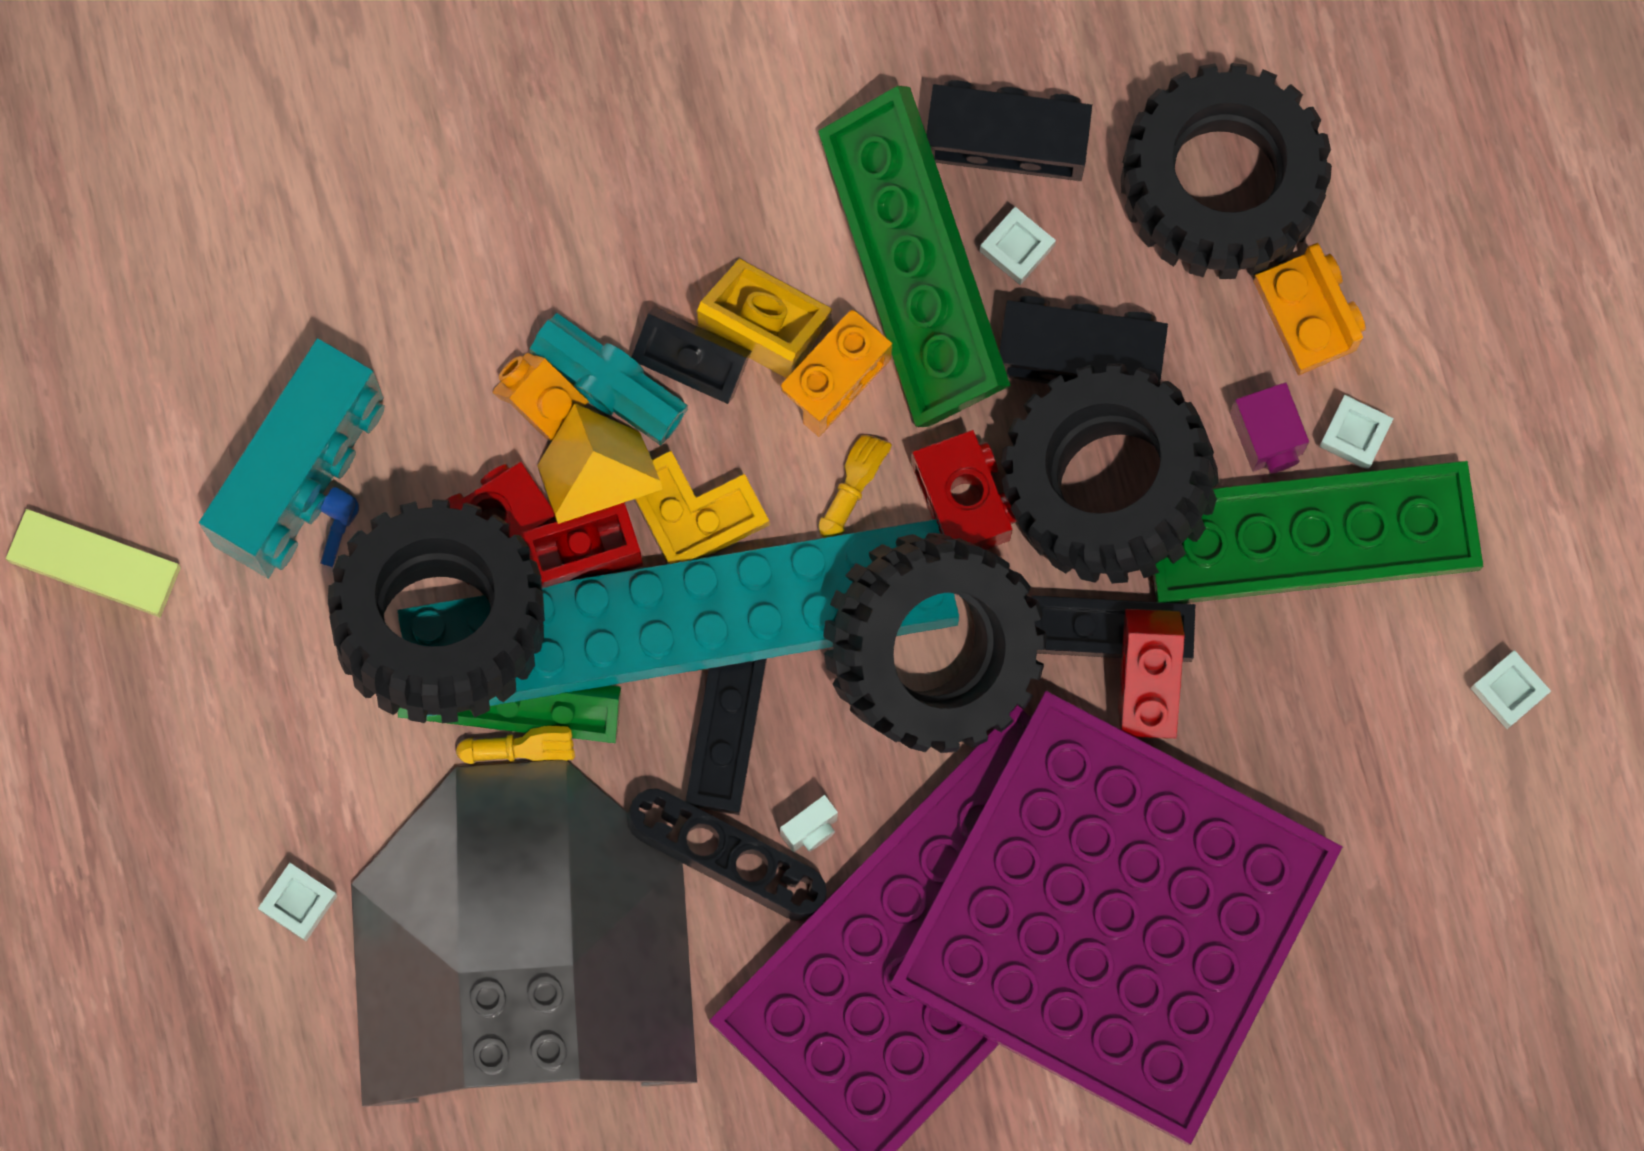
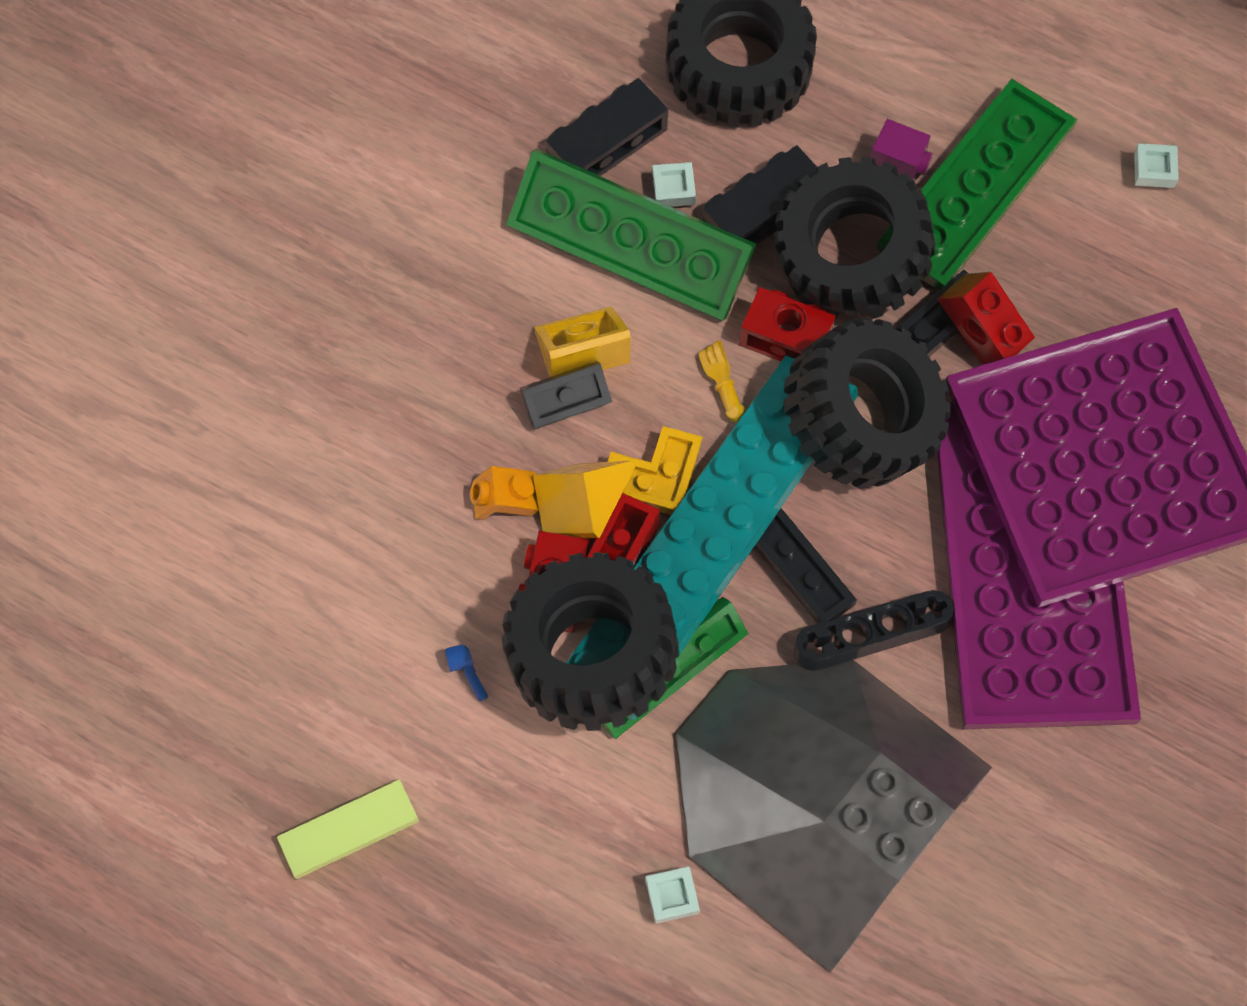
camera: 45 degrees left, 10 degrees down
teal brick [198,338,385,579] -> none
yellow piece [456,726,575,764] -> none
teal piece [529,313,688,446] -> none
light aqua plate [780,795,838,853] -> none
light orange bracket [781,310,893,437] -> none
light orange bracket [1253,242,1366,376] -> none
light aqua plate [1319,395,1394,470] -> none

